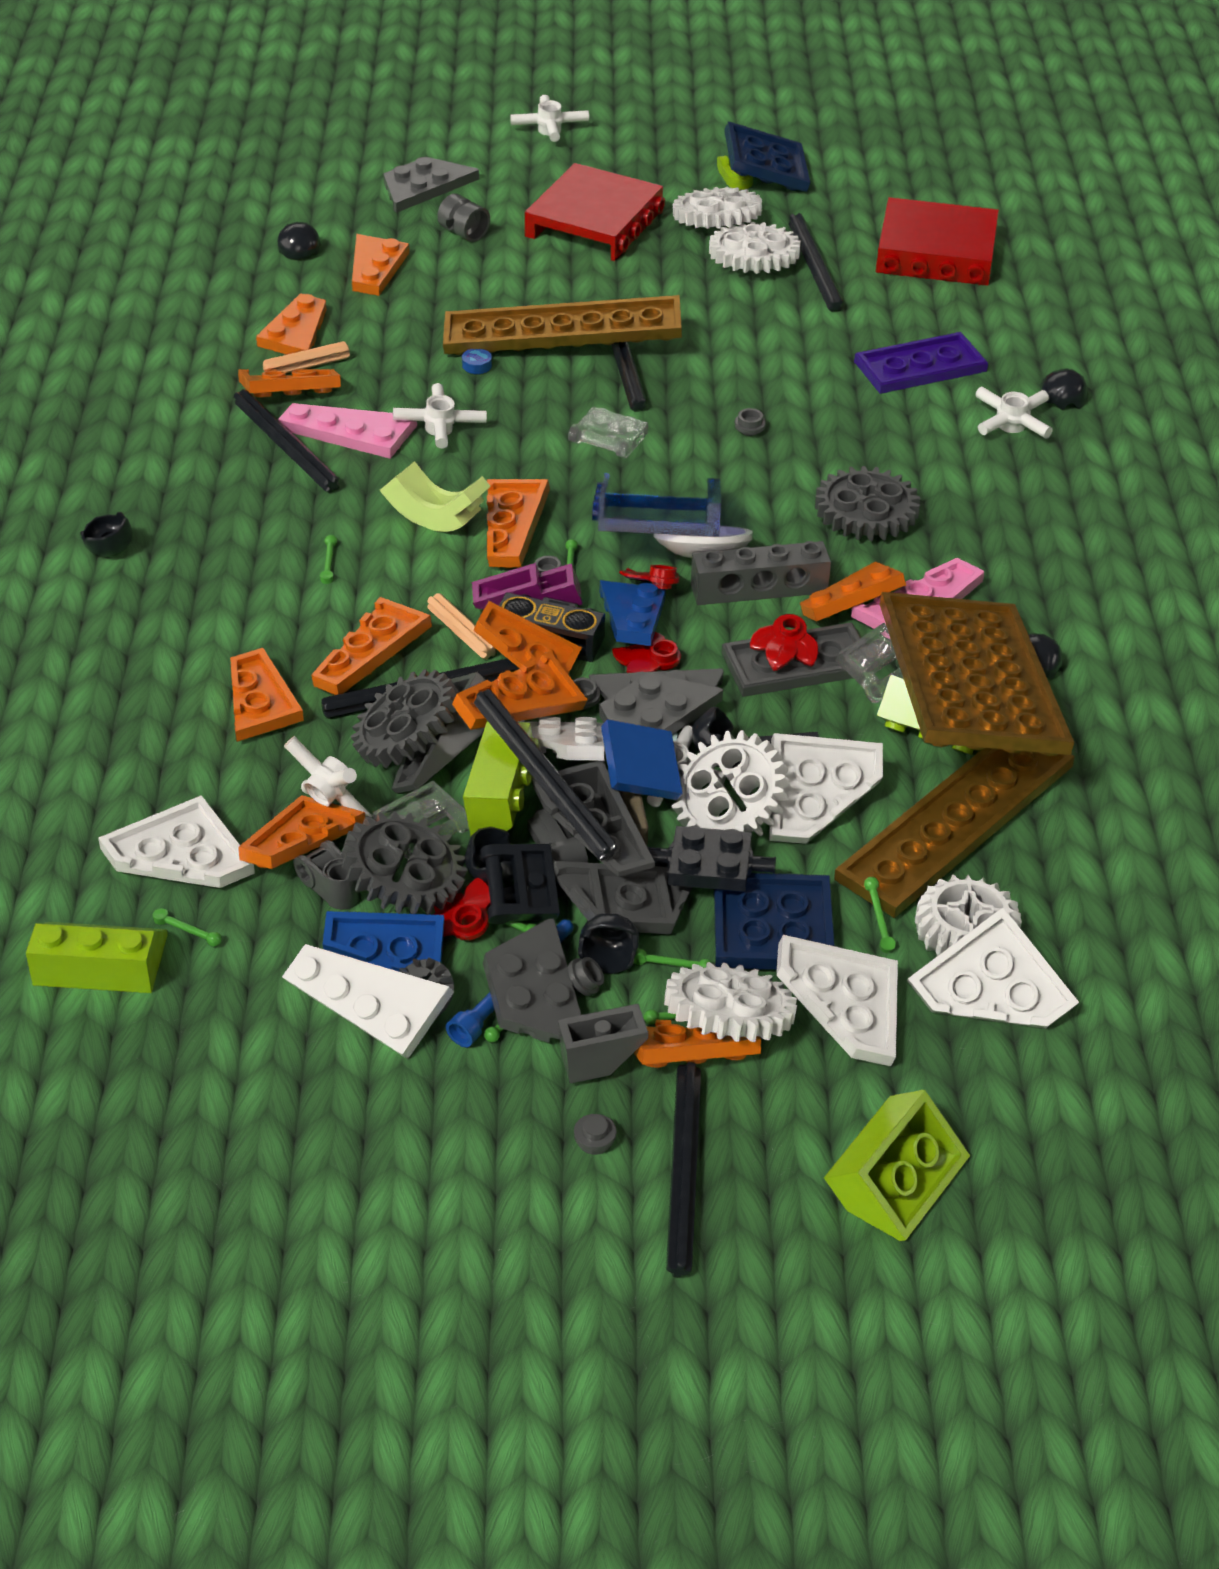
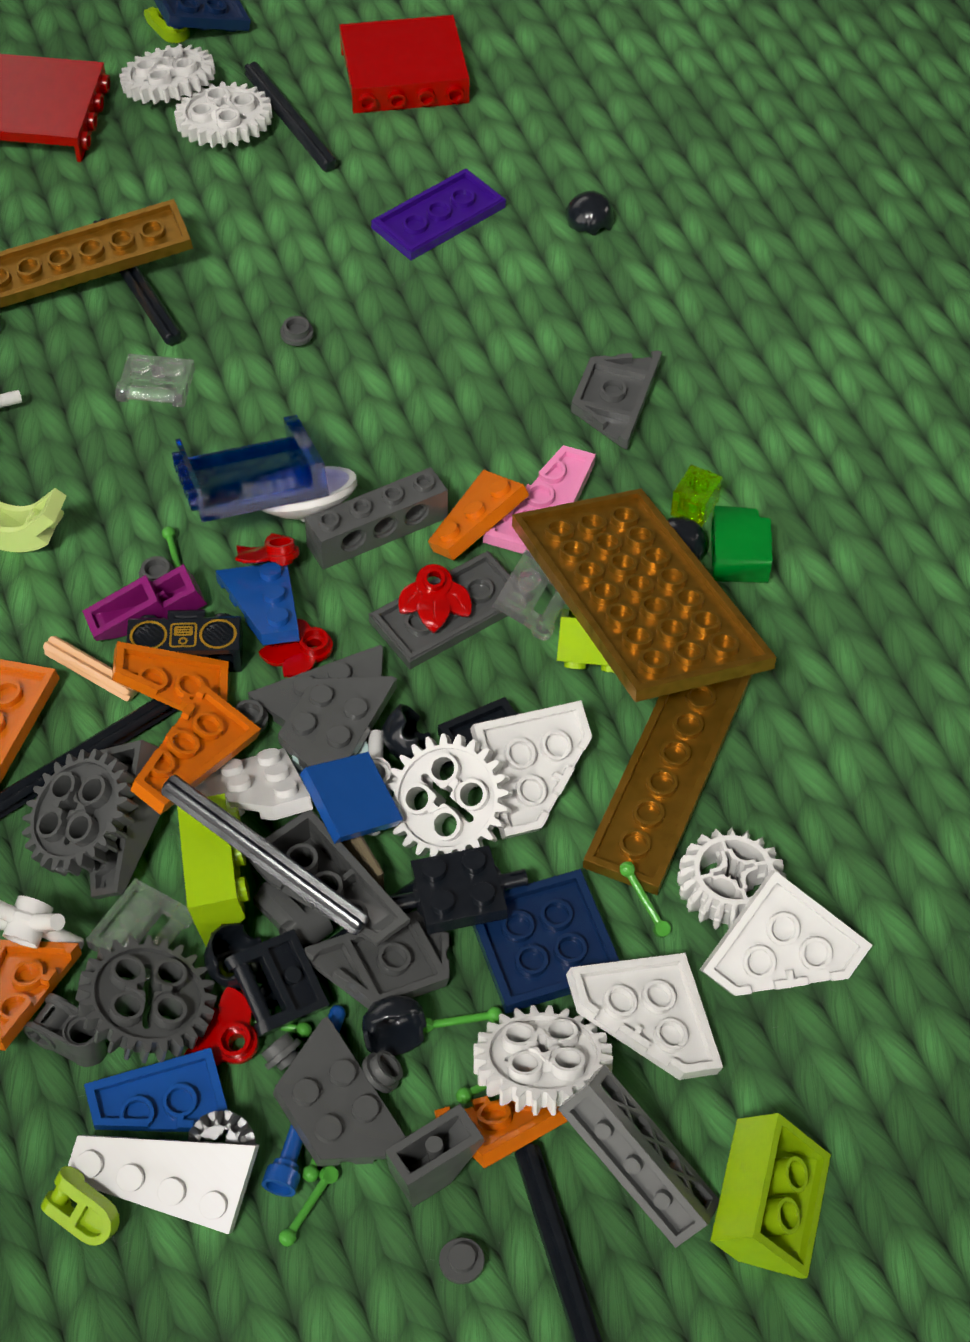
camera: 20 degrees left, 10 degrees up
orange wing [487,479,550,568] -> none
dark grey gear [815,466,920,541] -> none
white bar [975,387,1053,439] -> none
none -> lime plate [41,1166,120,1246]
none -> dark grey plate [261,1032,302,1071]
none -> bright green hinge [279,1166,339,1247]
none -> dark grey fence [558,1064,719,1248]
none -> dark grey wing [571,350,662,449]
none -> clear neon green brick [670,464,723,527]
none -> green piece [711,506,772,583]

